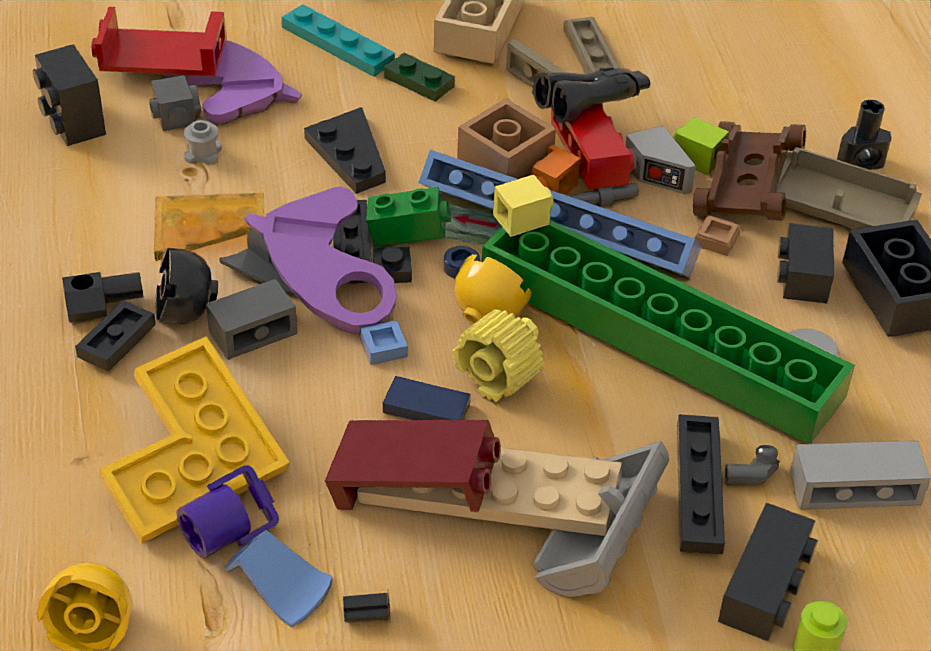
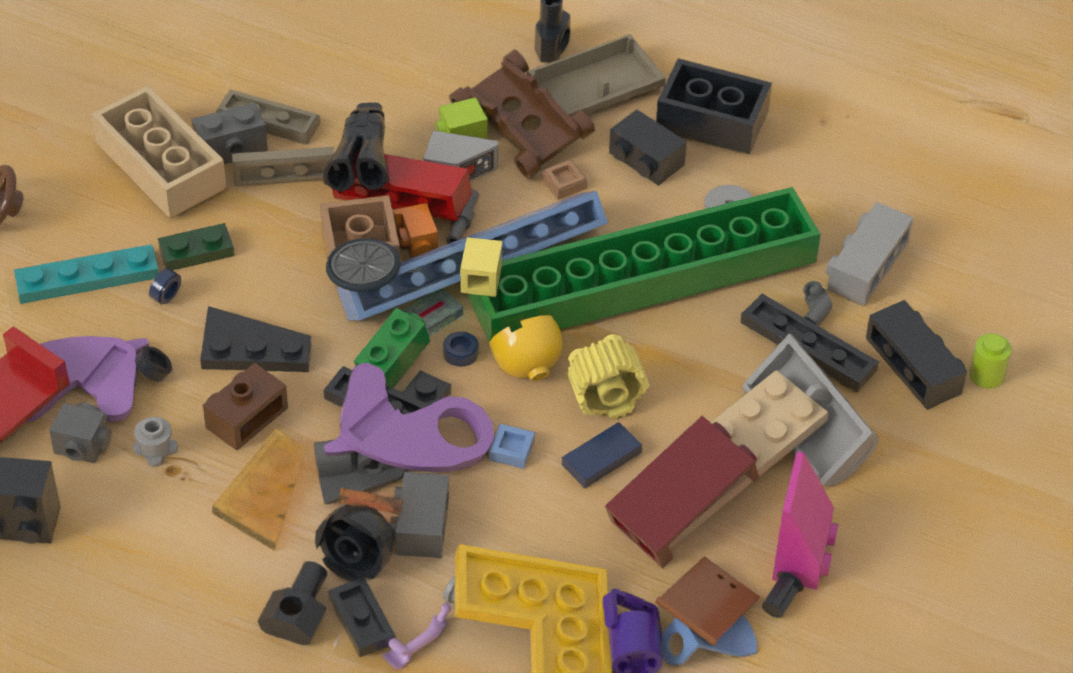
camera: 55 degrees left, 5 degrees up
none -> black tile [135,346,172,382]
none -> dark blue tile [149,268,181,305]
none -> dark grey brick [191,103,268,164]
none -> reddish brown brick [203,363,288,451]
none -> dark grey wheel [326,238,401,292]
none -> clear orange tile [338,487,403,514]
none -> lavender piece [382,602,452,670]
none -> dark orange container [656,556,760,646]
none -> dark pink slope [772,452,839,590]

